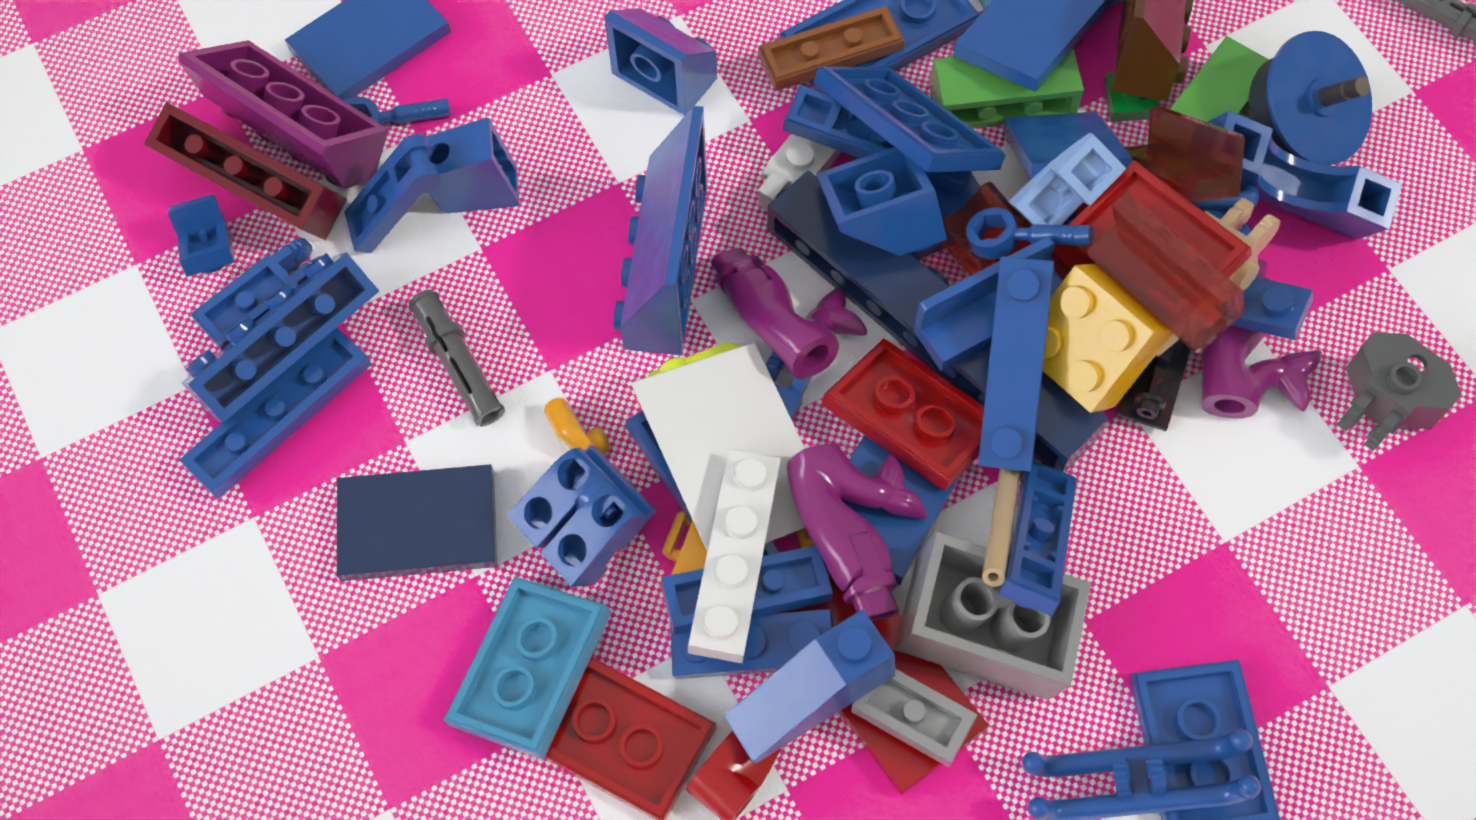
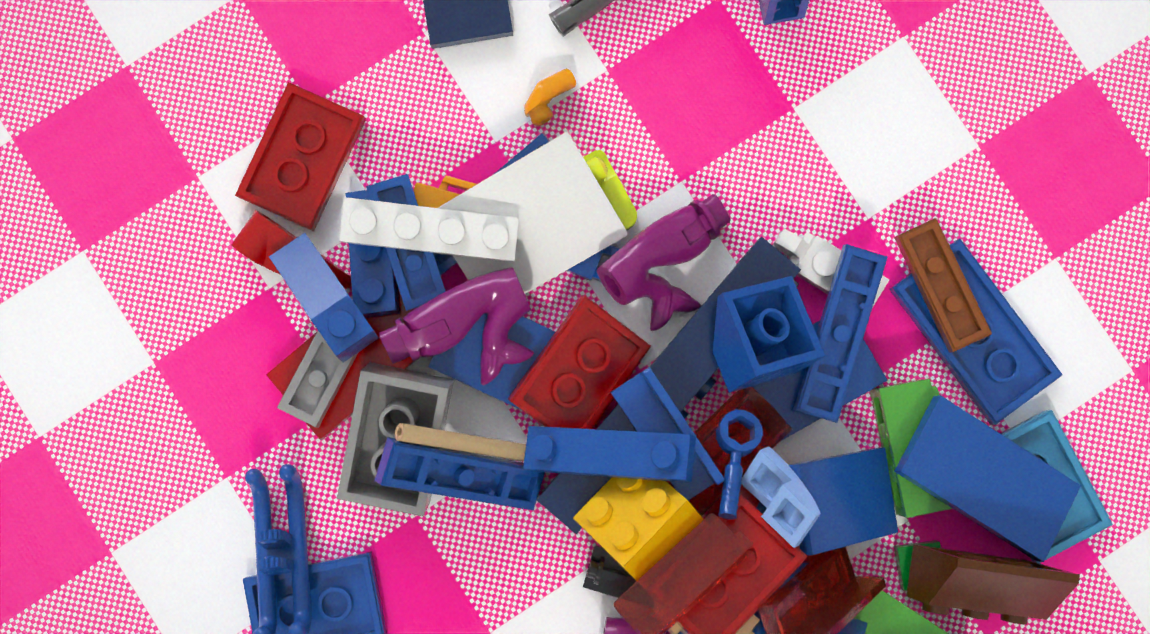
camera: 85 degrees right, 20 degrees up
dark azure tile [444,576,611,760] -> none
blue hips [506,446,657,587] -> none
blue slope [604,8,717,116] -> none
blue slope [613,106,708,356] -> none
blue tile [813,66,1006,173] -> none

